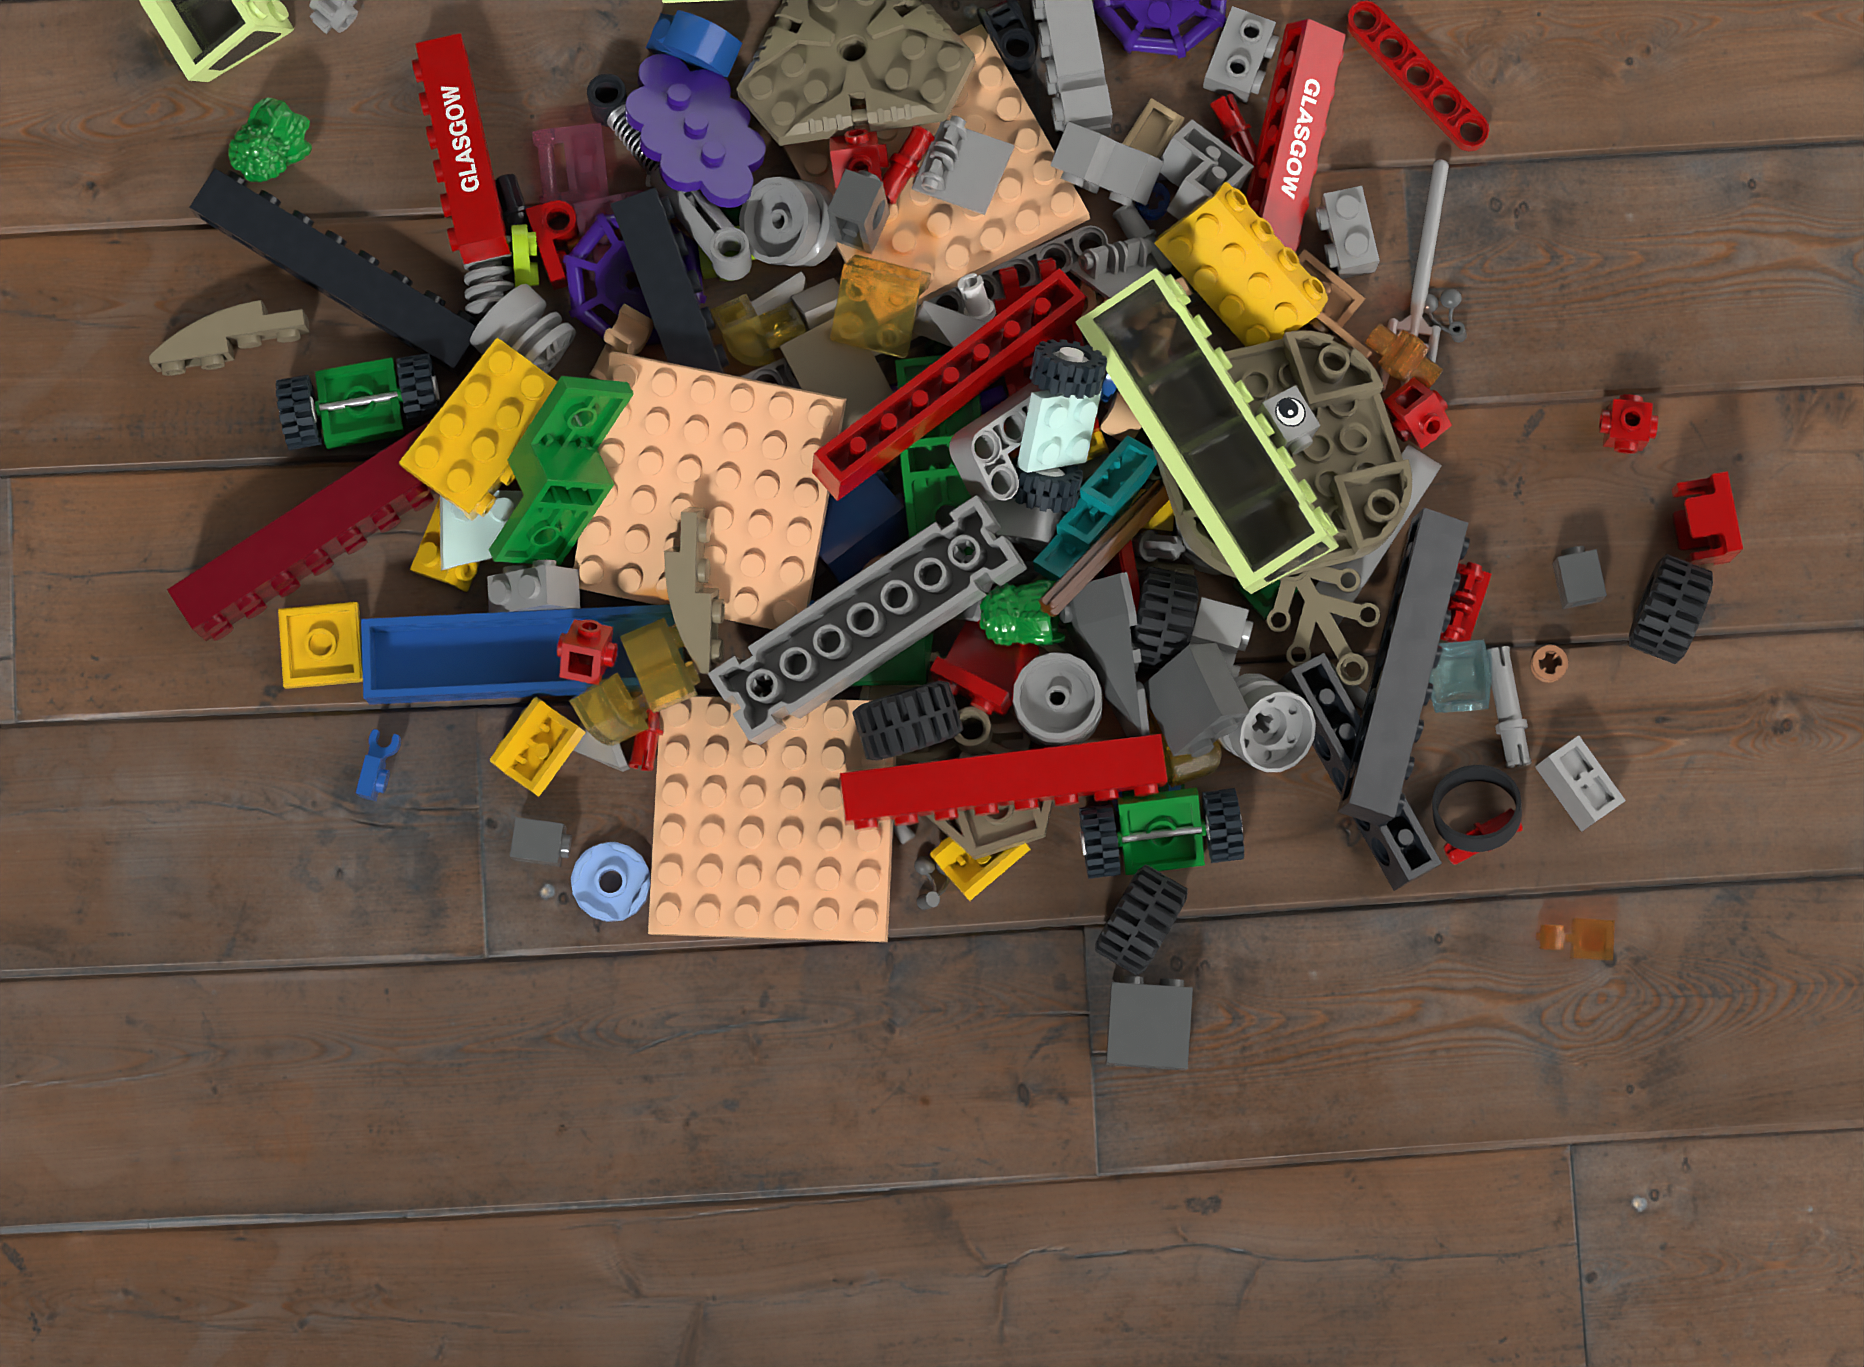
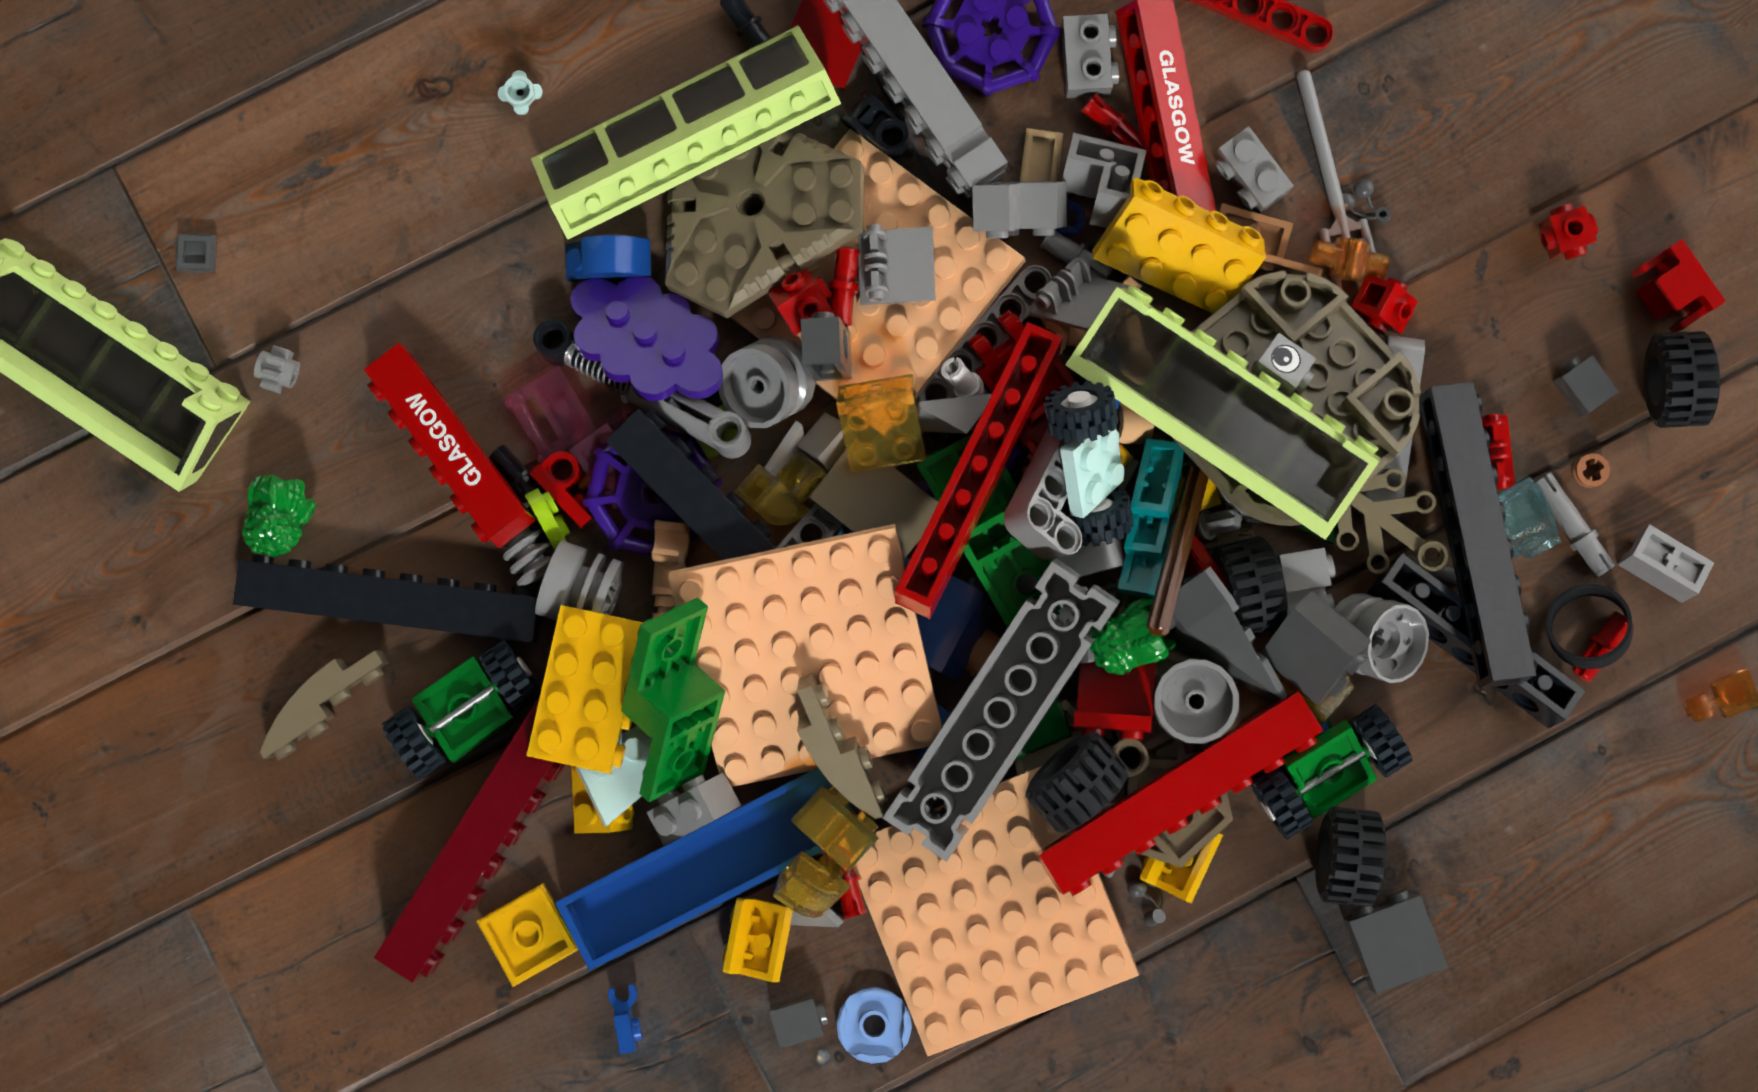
camera: 25 degrees left, 5 degrees up
red brick [557,619,618,685] -> none

